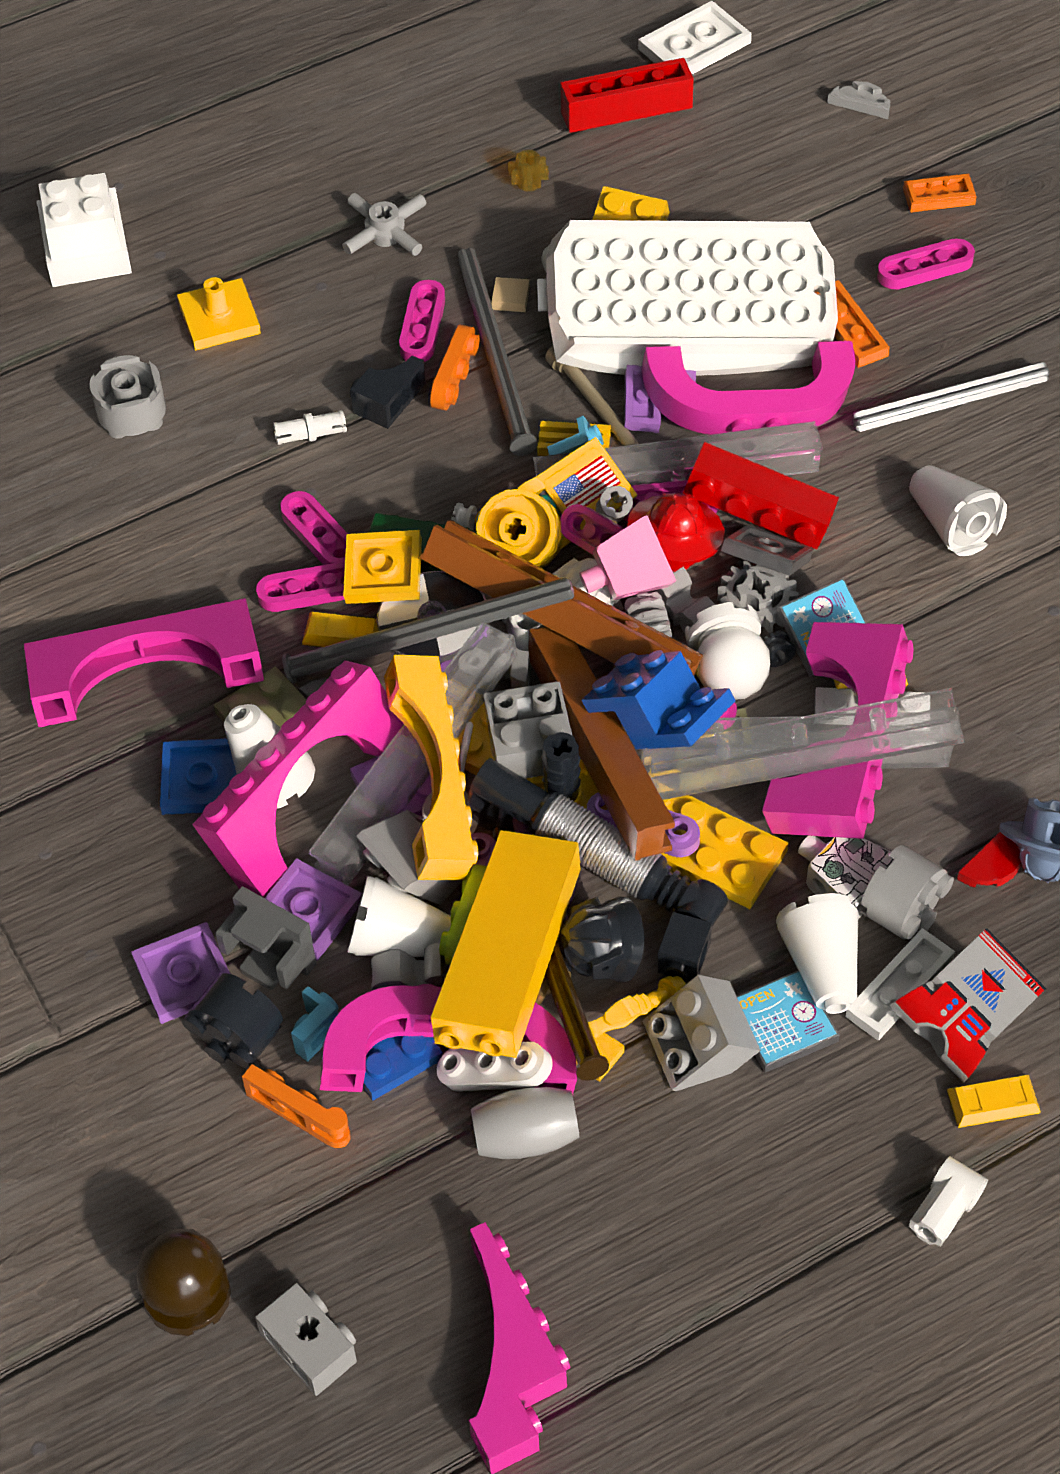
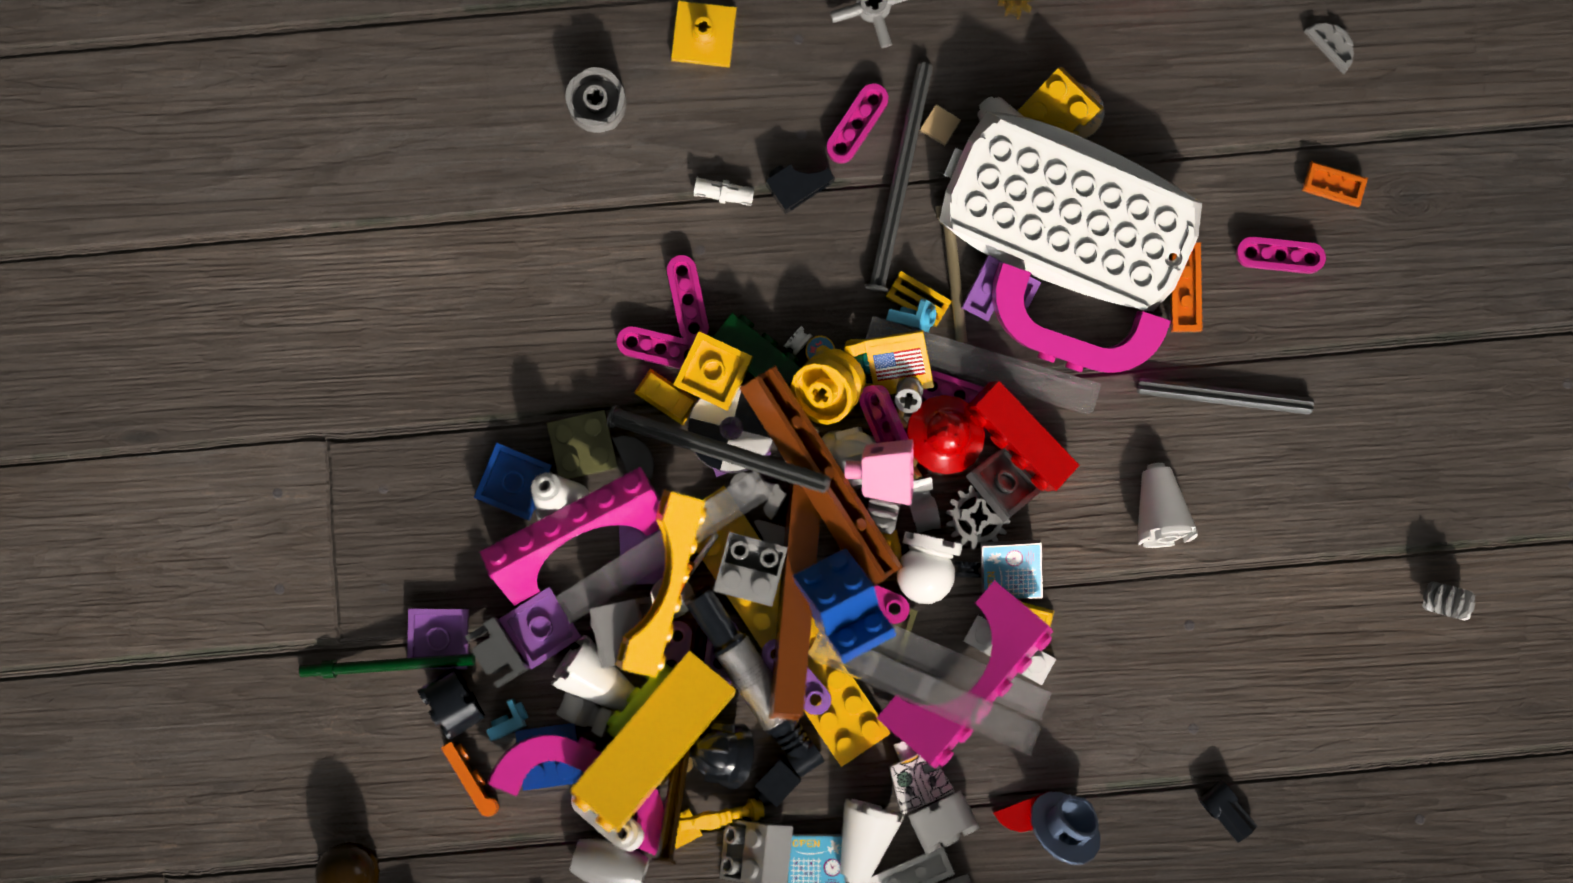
camera: 20 degrees right, 30 degrees up
dark pink arch [24,598,264,727] -> none
orange plate [430,324,480,411] -> none
black axle [541,732,581,802] -> none
none -> dark green bar [299,653,476,679]

